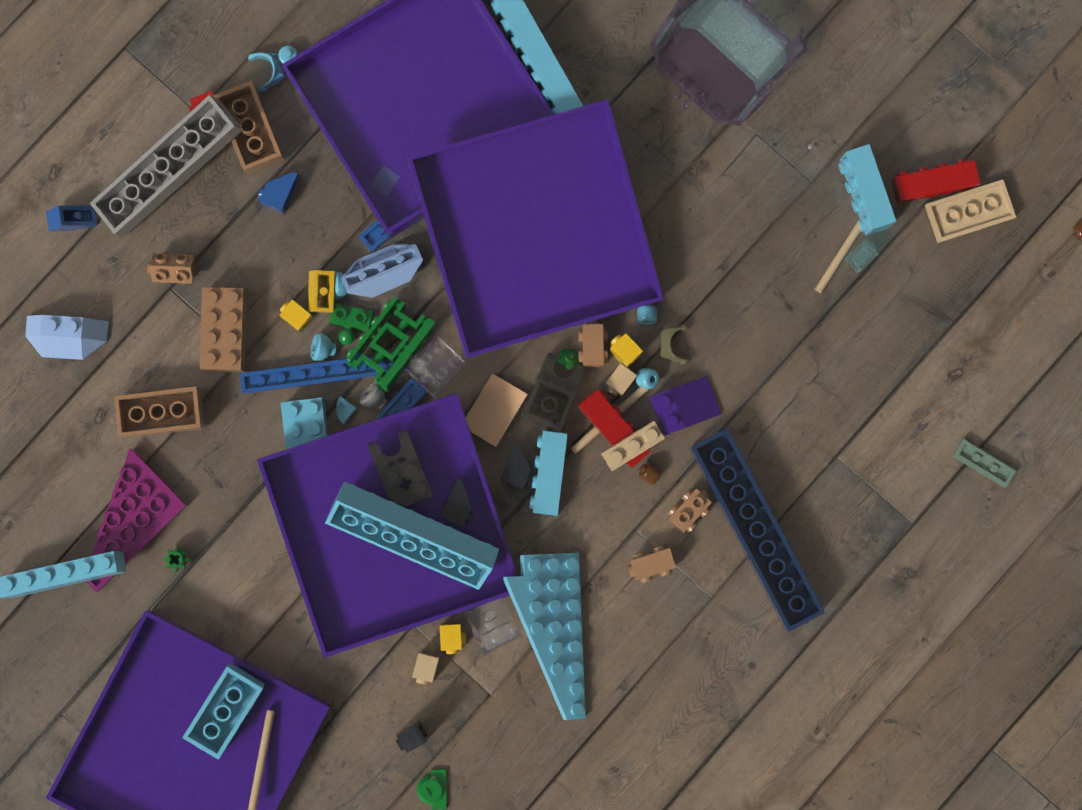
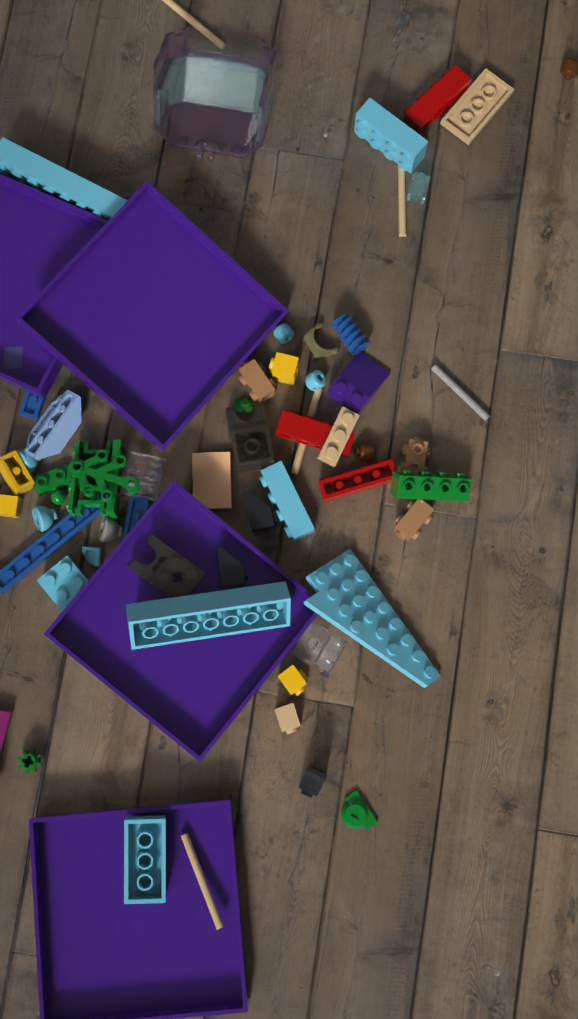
camera: 30 degrees left, 5 degrees down
tan brick [605,363,637,397] -> none
dark blue brick [689,428,825,632] -> none
none -> green plant [68,449,141,503]
none -> red brick [318,459,396,503]
none -> blue piece [331,313,371,355]
none -> green brick [390,469,472,502]
none -> light grey bar [431,364,490,421]

